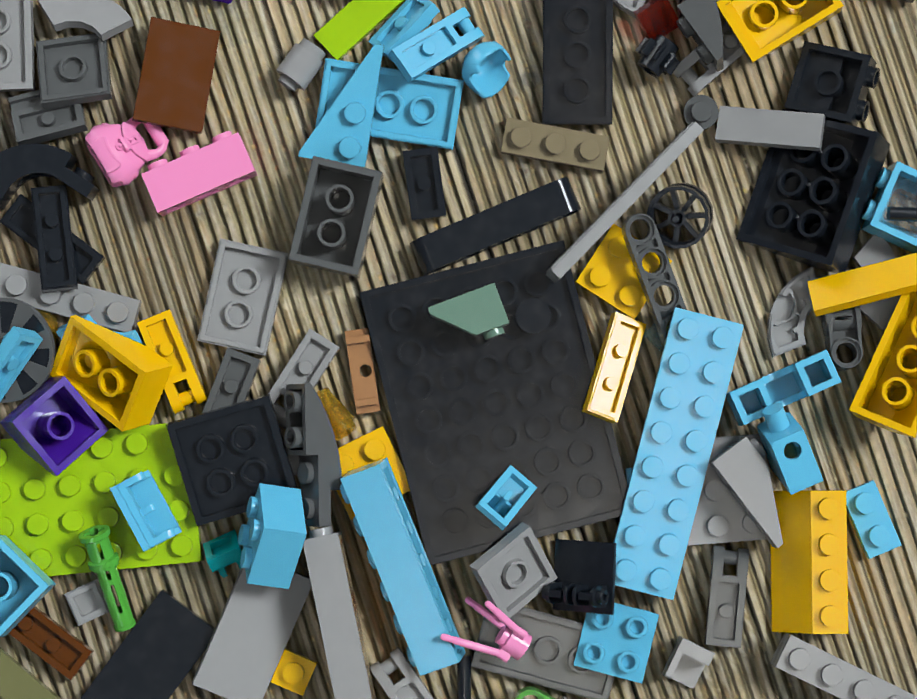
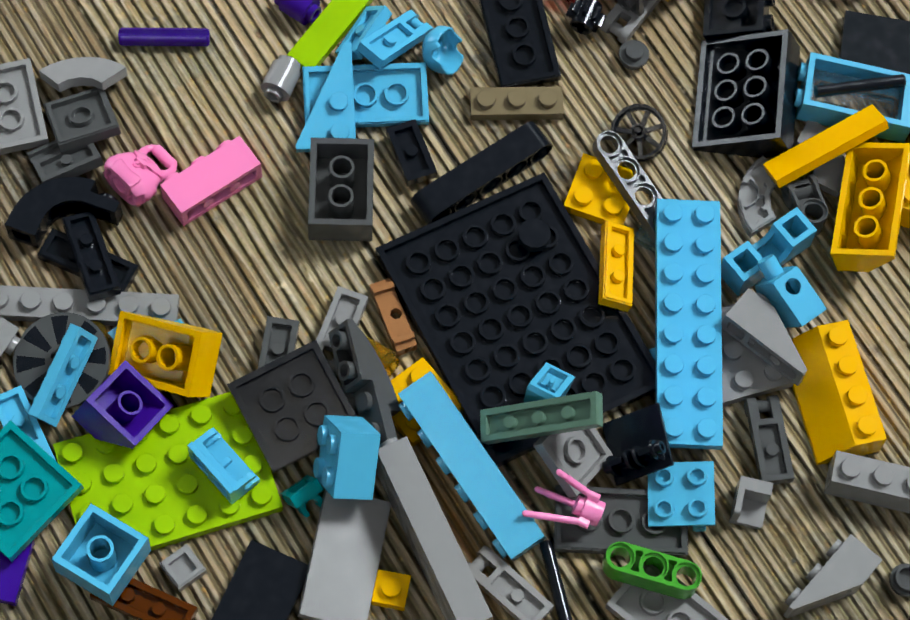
camera: 20 degrees left, 20 degrees down
bright green pin [78,525,136,632] -> none
reddish brown tile [132,17,220,134] -> none
yellow plate [137,309,208,414] -> none
light grey tile [197,238,289,356] -> none
sand green slope [428,283,509,340] -> none
light grey tile [545,121,704,283] -> none
light grey tile [715,106,826,151] -> none
medium azure plate [846,480,902,559] -> none
none -> sand green plate [480,391,603,445]

